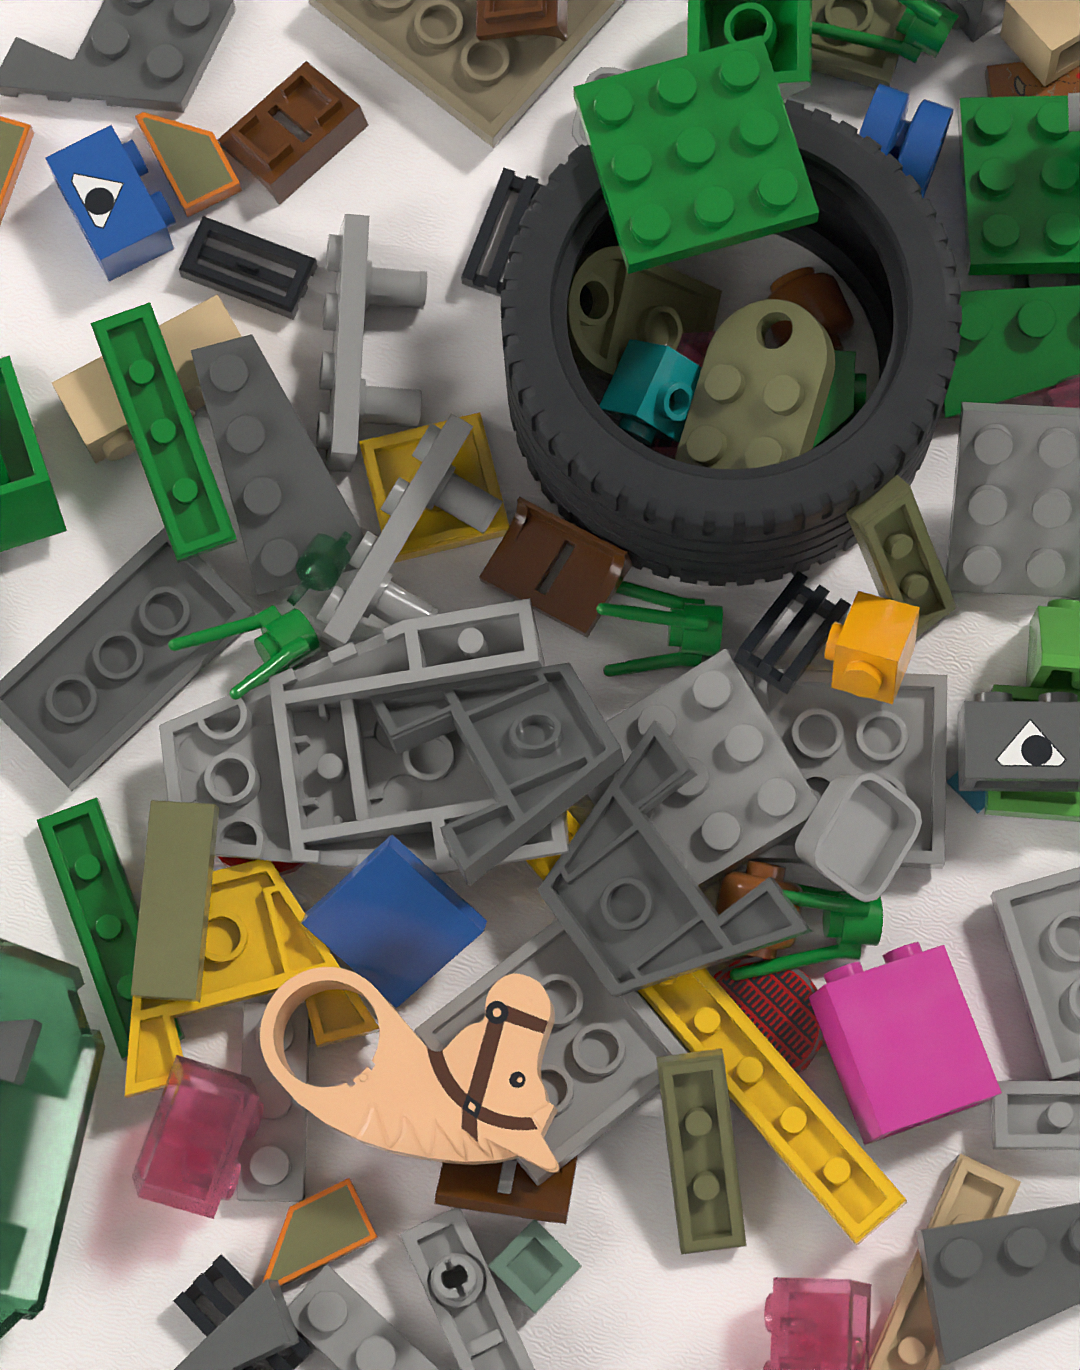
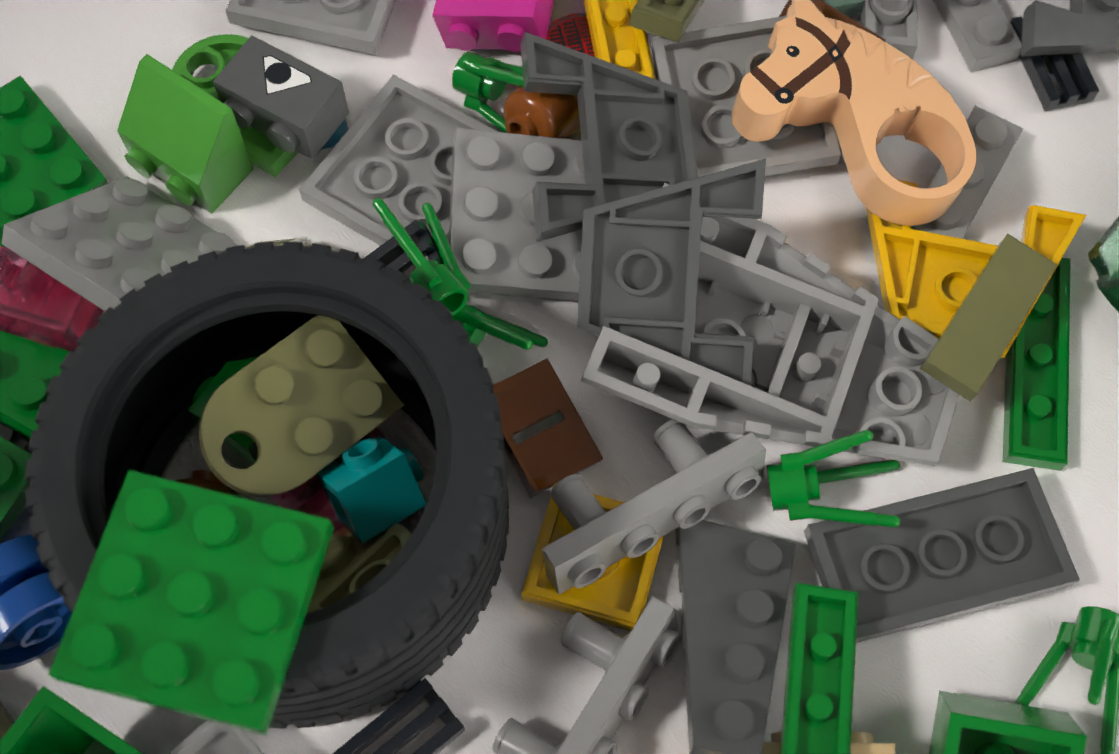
camera: 155 degrees left, 10 degrees down
clear pink brick [132,1055,263,1219] -> none
olive tile [262,1178,379,1287] -> none
clear green piece [286,531,353,606] -> none
blue tile [302,835,487,1008] -> none
light grey piece [795,772,922,902] -> none
light orange brick [824,591,920,704] -> none
none -> green plant [373,198,471,317]

